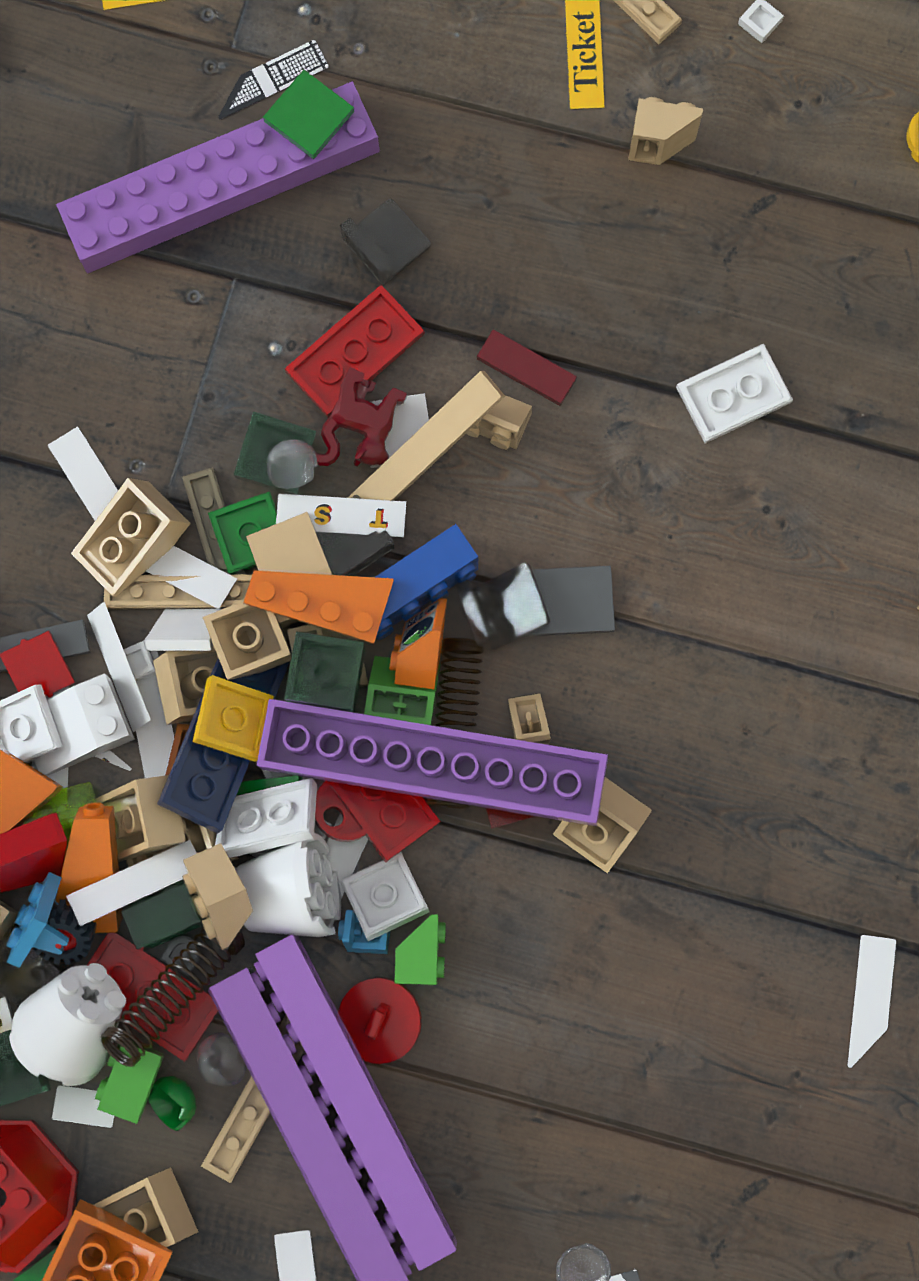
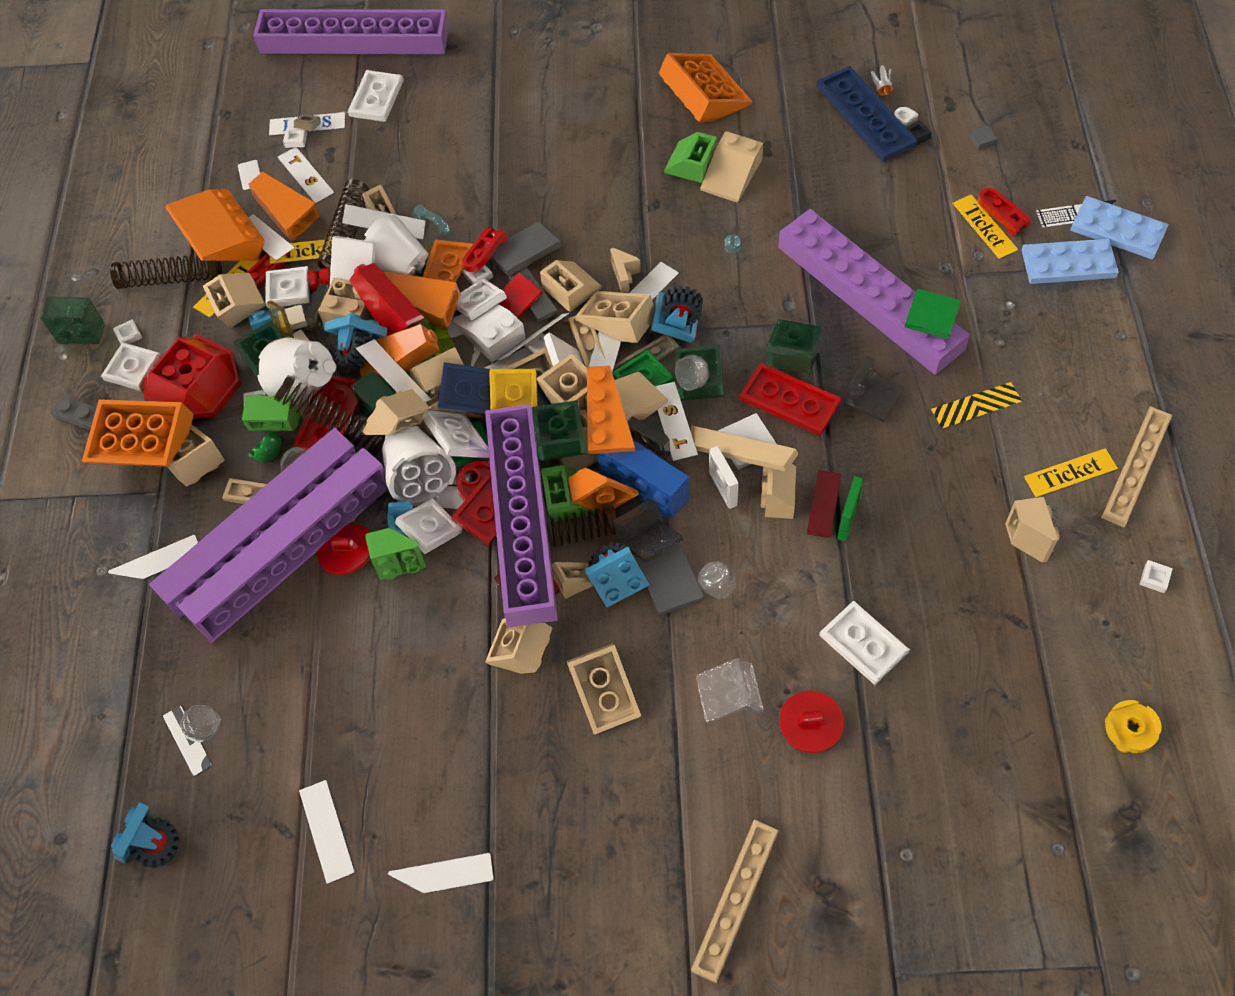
camera: 75 degrees right, 20 degrees down
sticker [218,40,329,119] -> none
dark red animal [310,367,407,467] -> none
none -> white sticker [299,780,354,883]
none -> tan slope [540,260,602,312]
none -> tan slope [566,643,641,735]
none -> dark azure plate [585,542,649,607]
none -> tan slope [610,248,641,293]
none -> plate [651,286,703,343]
none -> clear bracket [696,658,764,723]
none -> clear hair [698,561,737,599]
none -> white tile [709,446,739,509]
none -> clear light blue hinge [724,234,741,253]
none -> clear green brick [766,319,822,374]
none -> red shield [779,691,844,753]
none -> green tile [837,476,863,541]
none -> sticker [931,382,1023,429]

